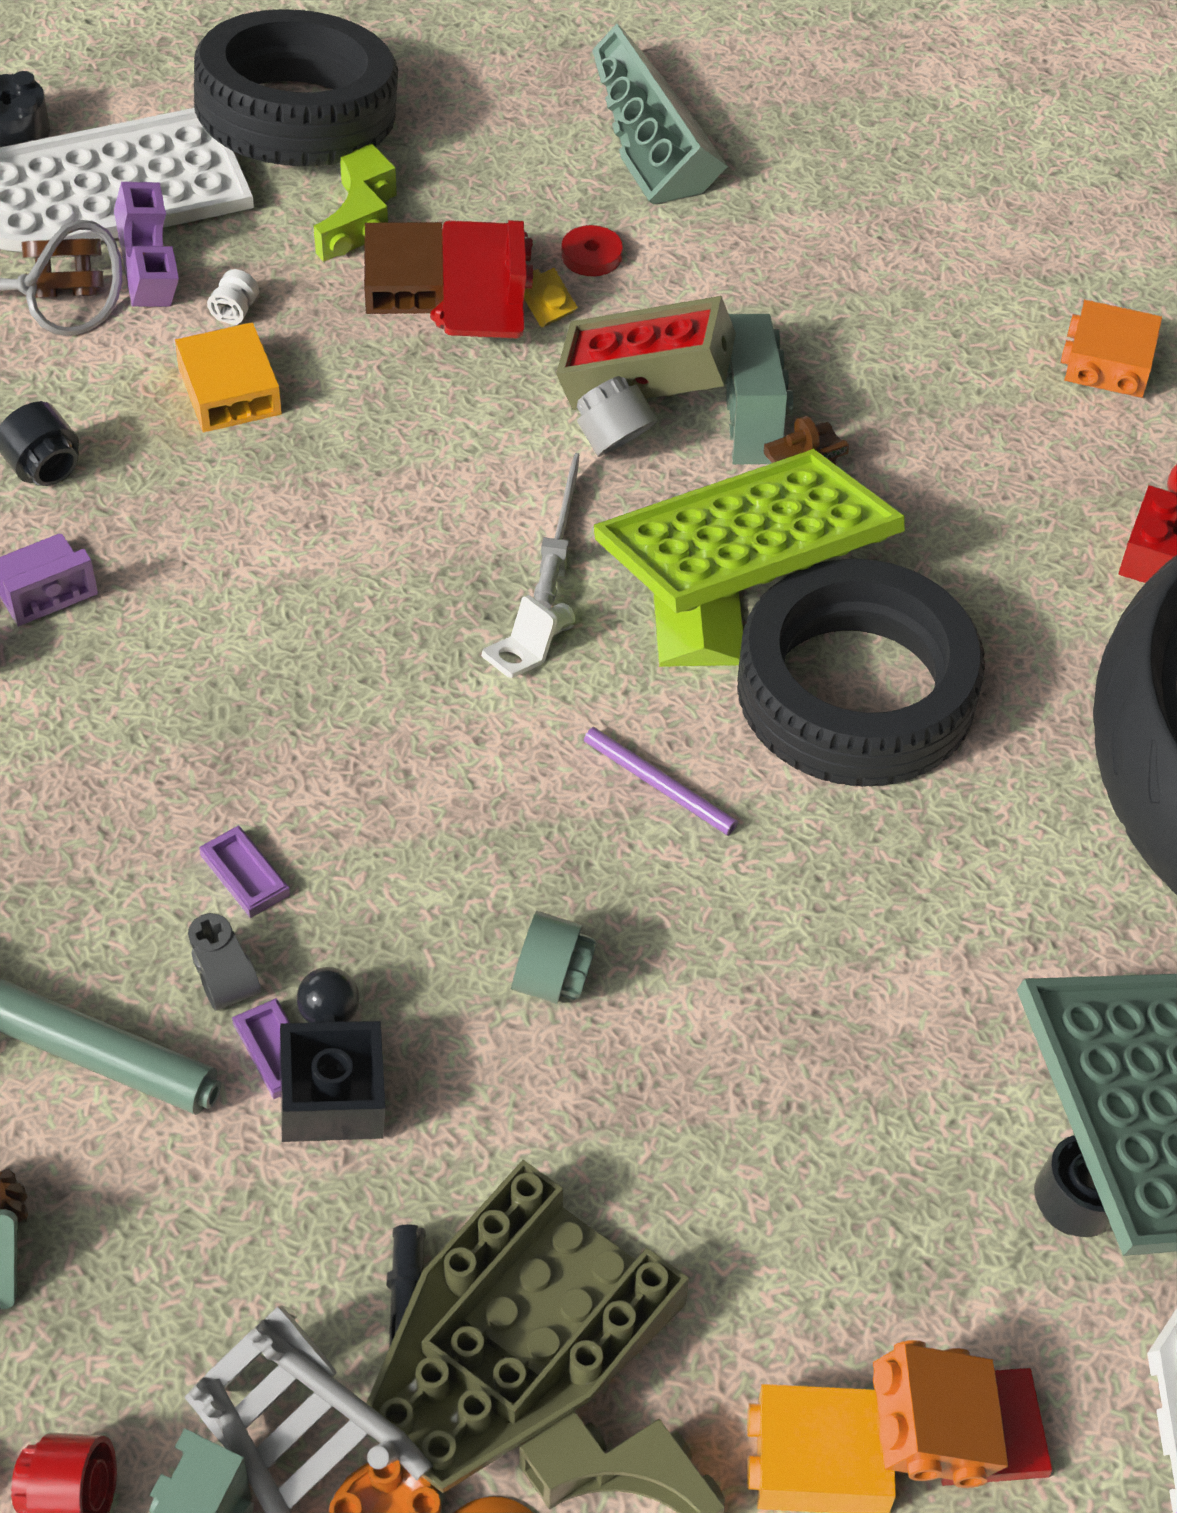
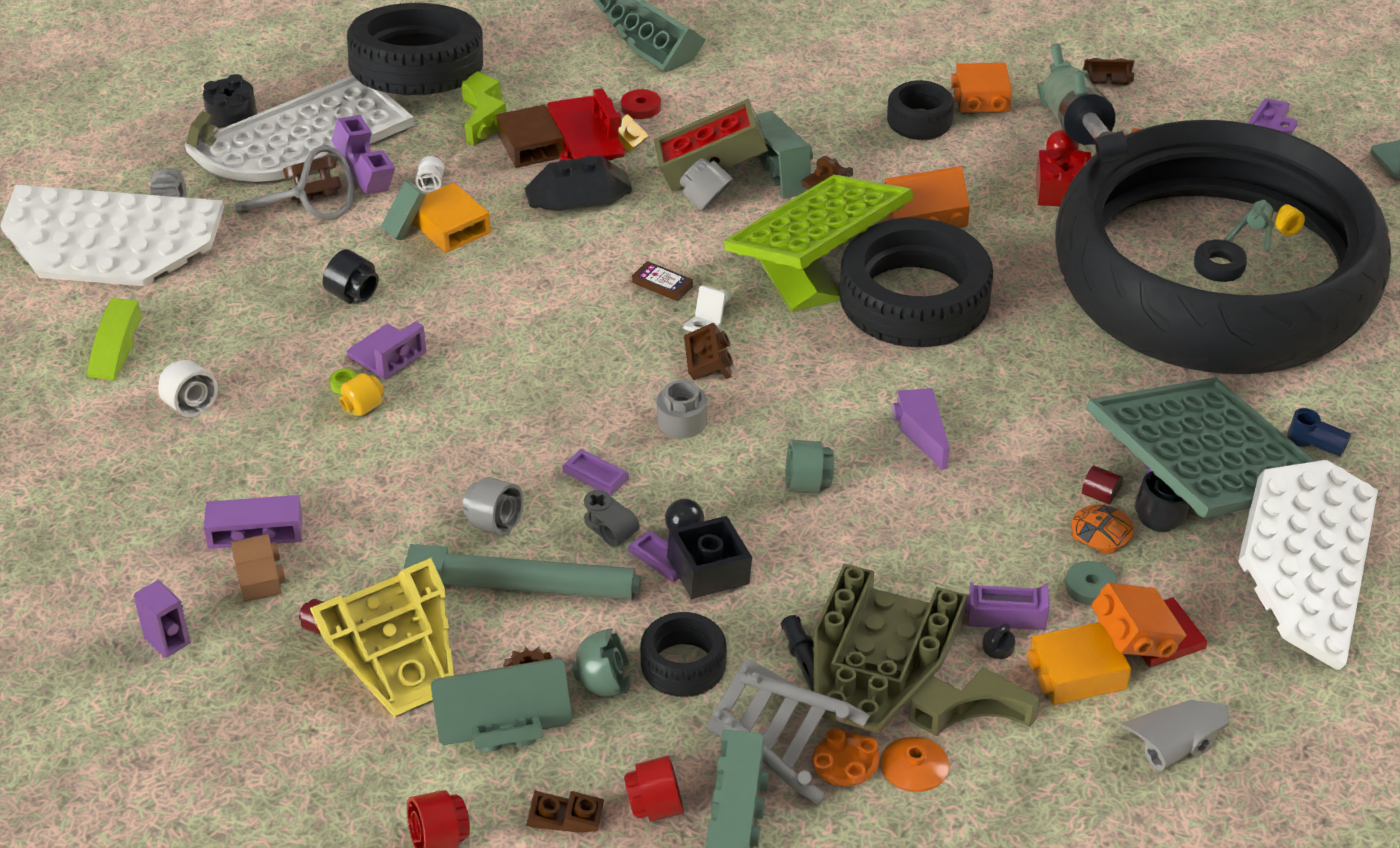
camera: 15 degrees left, 10 degrees down
light grey sword [534,453,580,609] -> none
medium lavender piece [584,727,738,836] -> none
none -> sand green tile [381,180,426,240]
none -> light grey piece [462,477,524,535]
none -> black wedge [525,155,632,211]
none -> sand green cylinder [572,628,630,697]
none -> tile [632,261,693,301]
none -> black tyre [640,612,727,697]
none -> light grey piece [656,380,707,438]
none -> reddish brown bracket [684,322,733,380]
none -> orange slope [882,166,970,228]
none -> black tyre [887,80,954,140]
none -> medium lavender slope [892,388,949,469]
none -> medium lavender window [966,582,1049,630]
none -> black tile [982,624,1016,659]
none -> sand green piece [1065,561,1118,605]
none -> orange dish [1071,505,1134,554]
none -> dark red brick [1081,465,1123,505]

